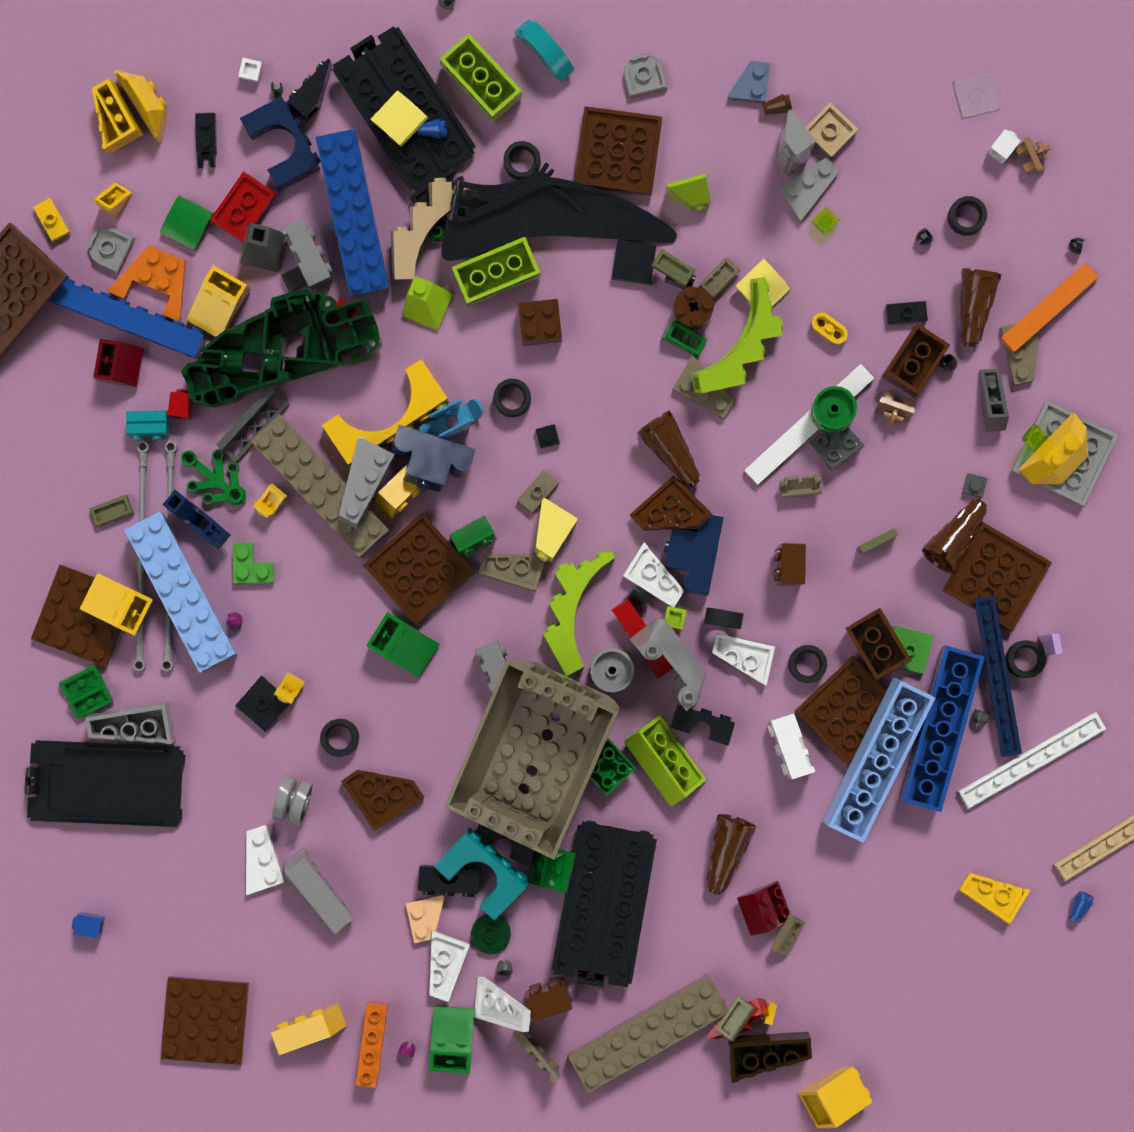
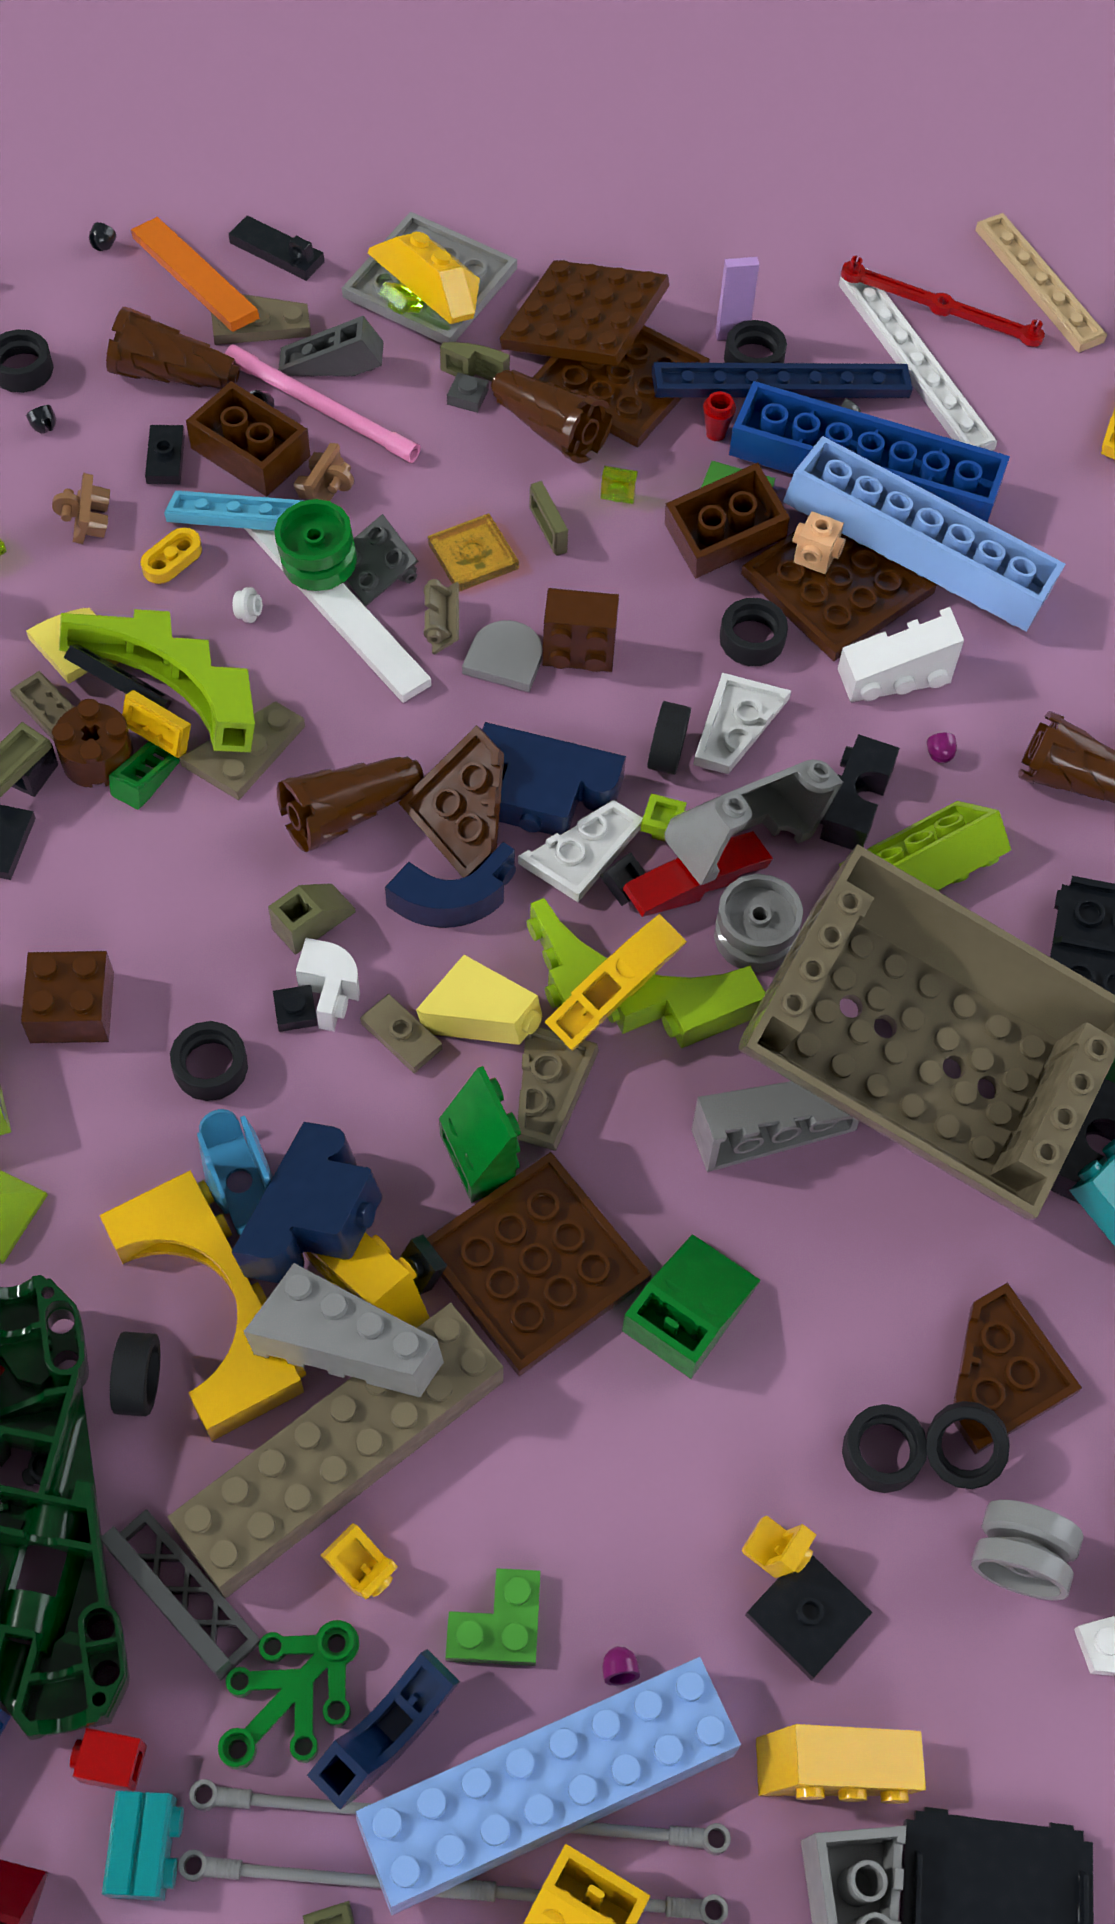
camera: 90 degrees left, 25 degrees down
none -> medium nougat hips [52,473,110,544]
none -> black hinge [64,644,174,710]
none -> black tyre [110,1332,161,1416]
none -> yellow plate [122,690,191,758]
none -> medium azure tile [164,490,303,531]
none -> bright pink piece [225,344,420,463]
none -> black hinge [229,215,324,281]
none -> white plate [232,587,262,623]
none -> olive slope [268,883,356,955]
none -> white brick [296,938,360,1031]
none -> dark blue arch [385,842,516,928]
none -> black plate [400,1234,447,1295]
none -> clear yellow tile [427,513,519,592]
none -> olive slope [440,342,510,382]
none -> light grey tile [462,620,542,692]
none -> reddish brown plate [499,260,670,366]
none -> yellow slope [545,914,687,1051]
none -> clear neon green plate [600,466,638,504]
none -> red cone [703,391,736,442]
none -> yellow wedge [756,1724,926,1804]
none -> light nougat brick [792,511,846,574]
none -> red piece [841,256,1045,347]
none -> black tyre [926,1401,1010,1489]
none -> magenta hinge [927,732,957,763]

